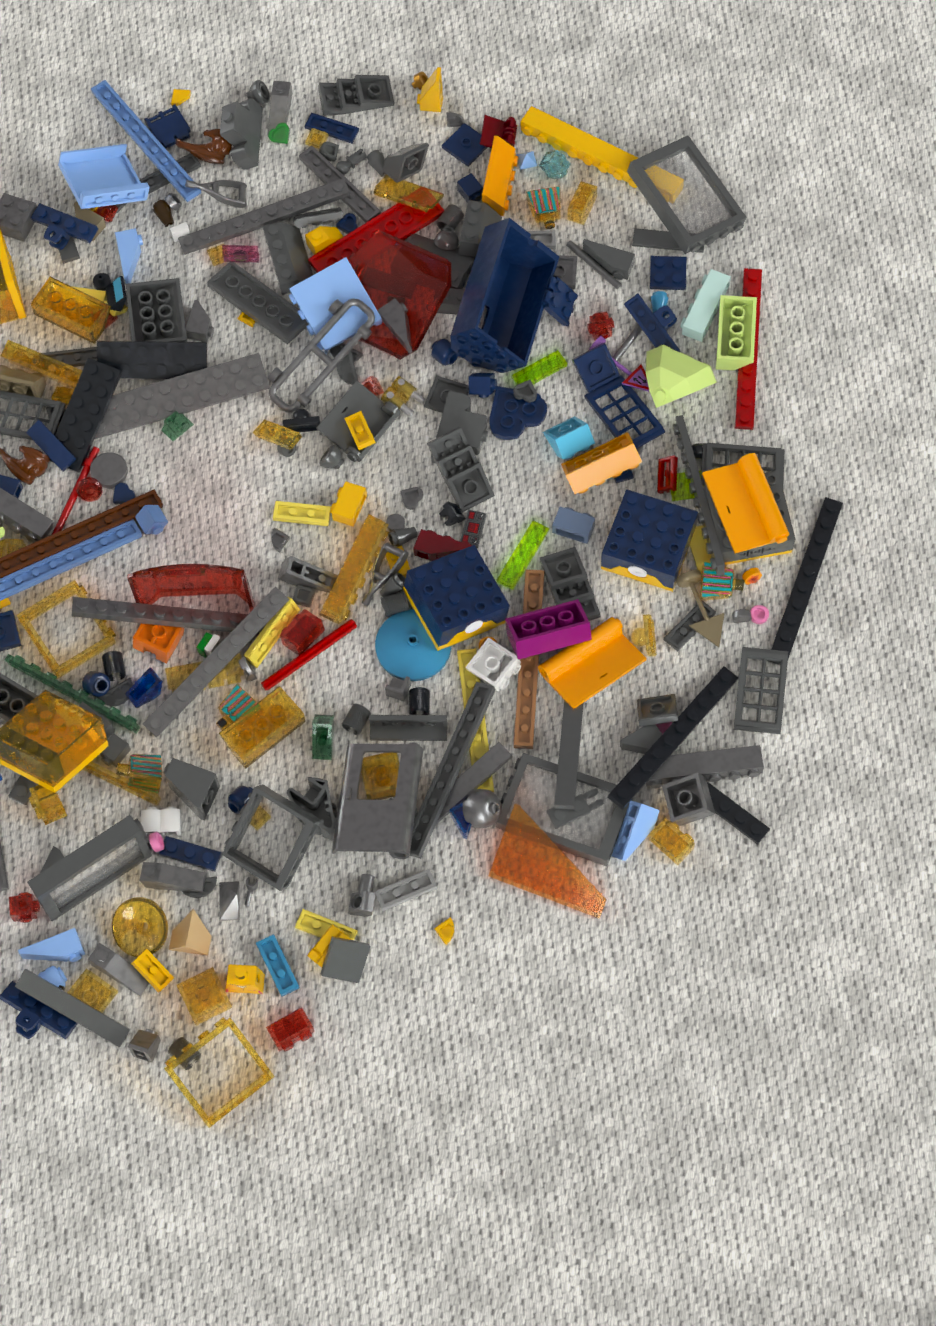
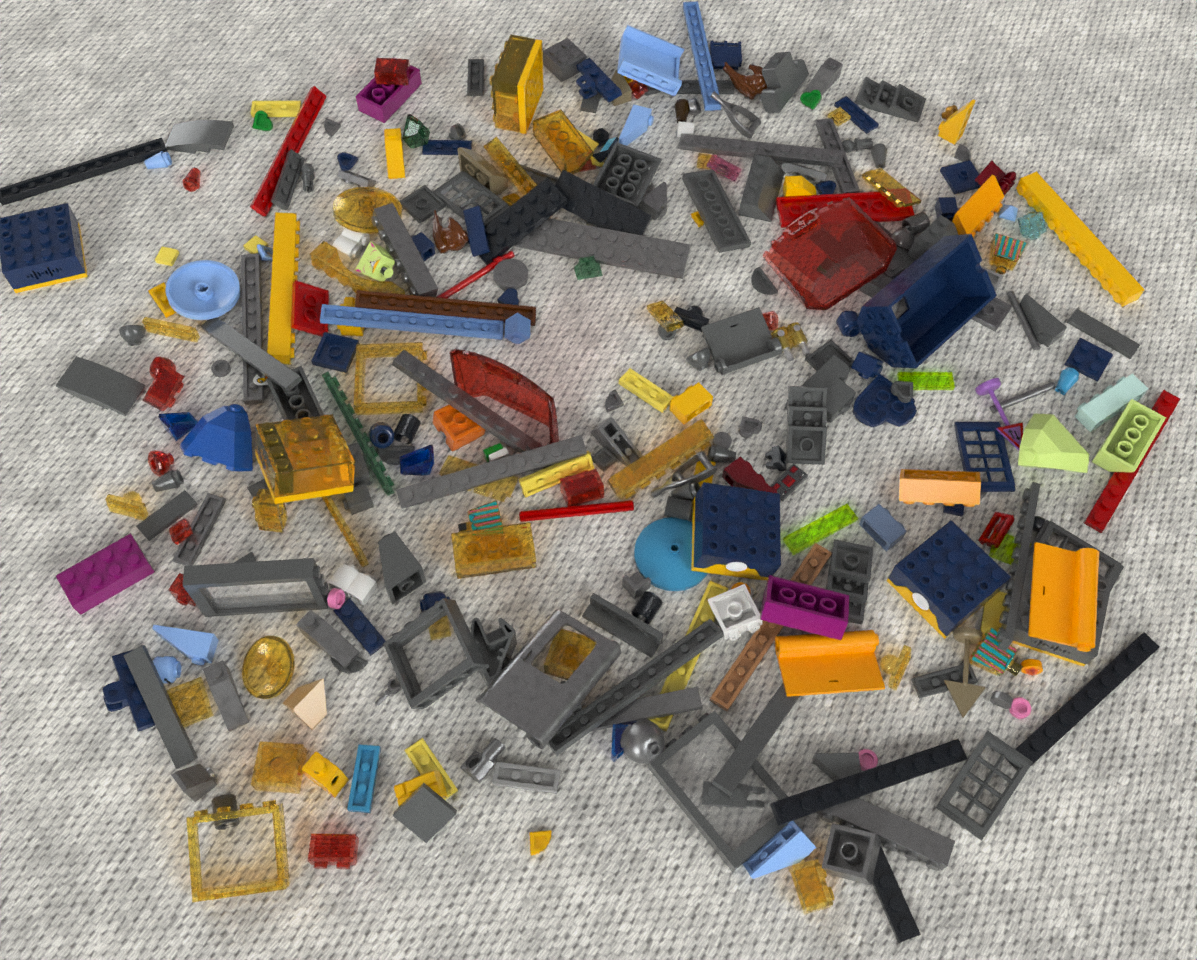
camera: 25 degrees right, 5 degrees down
clear red brick [76,477,103,502] -> none
clear yellow torso [116,754,162,793] -> none
yellow plate [131,949,174,993] -> none
yellow tile [171,89,191,106] -> none
flat silver slope [219,881,240,921] -> none
flat silver tile [238,657,257,681] -> none
dark grey brick [247,80,270,104] -> none
flat silver bar [268,298,375,412] -> none
light blue panel [288,257,382,354] -> none
clear green slope [312,714,334,760] -> none
dark grey tile [319,142,339,162] -> none
dark grey tile [337,351,358,385] -> none
dark grey piece [341,703,371,735] -> none
yellow plate [344,411,376,450] -> none
flat silver slope [377,299,412,354] -> none
dark grey slope [383,143,429,183] -> none
clear orange wing [488,803,607,919] -> none
dark blue plate [541,276,578,327] -> none
medium azure slope [543,416,595,459] -> none
clear yellow brick [567,181,597,225] -> none
dark blue plate [572,343,620,393] -> none
clear red brick [587,311,615,341] -> none
dark blue plate [624,293,681,352] -> none
window [627,135,747,254] -> none
dark grey tile [637,694,678,727] -> none

